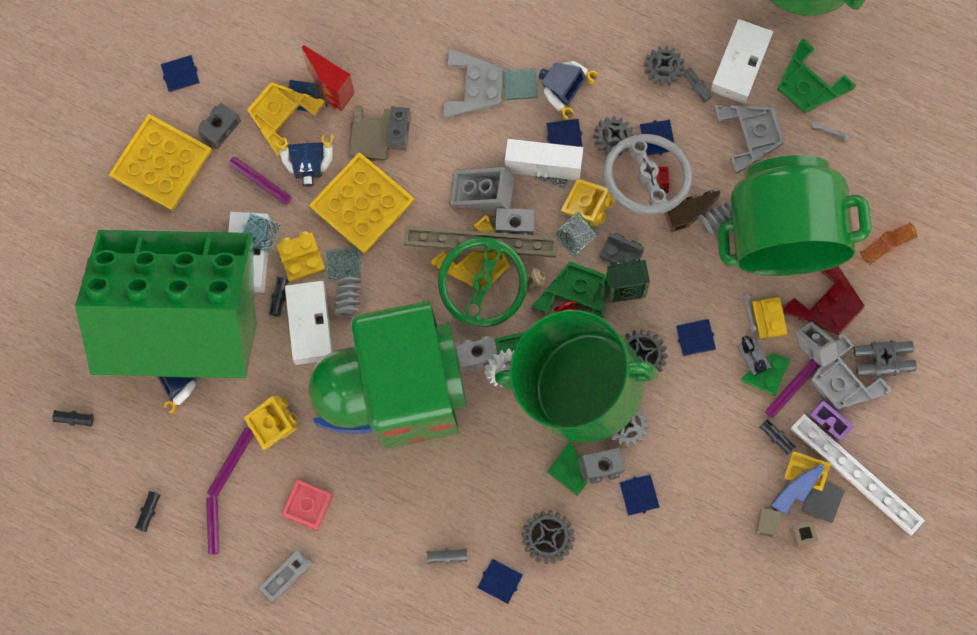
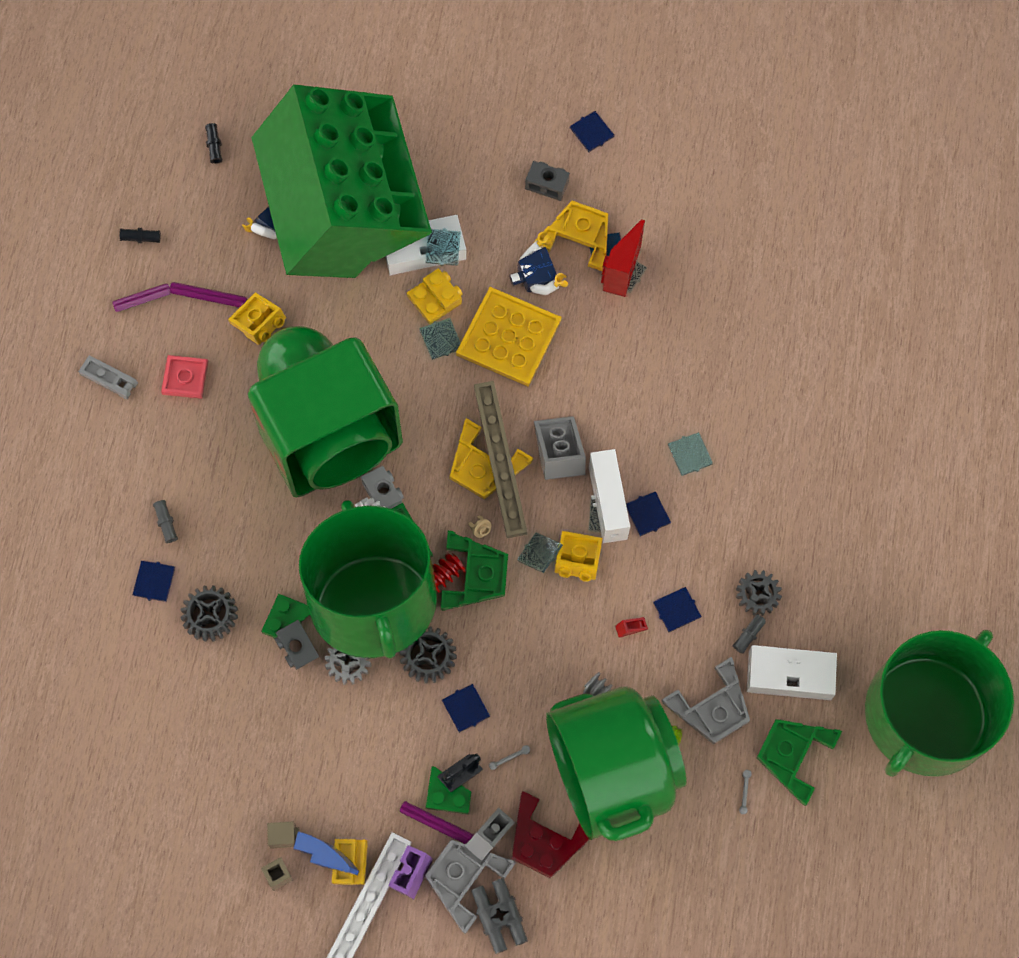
camera: 65 degrees right, 5 degrees down
yellow plate [109,114,213,212] -> none
magenta axle [229,157,292,205] -> none
black pin [269,277,289,317] -> none
white brick [285,281,333,365] -> none
light grey piece [335,276,361,318] -> none
dark tan flag [349,105,391,160] -> none
dark grey brick [386,106,411,151] -> none
green piece [438,237,528,327] -> none
light grey wing [444,49,503,119] -> none
light grey brick [495,208,535,236] -> none
dark blue torso [539,61,598,121] -> none
dark grey gear [593,116,633,156] -> none
dark grey bracket [599,233,644,273] -> none
light grey piece [604,134,692,215] -> none
clear green brick [605,258,650,303] -> none
clear blue piece [619,474,660,516] -> none
dark brown slope [664,190,720,232] -> none
yellow plate [752,297,788,340] -> none
black pin [759,419,796,455] -> none
dark grey piece [802,483,845,523] -> none
clear orange piece [860,223,918,265] -> none

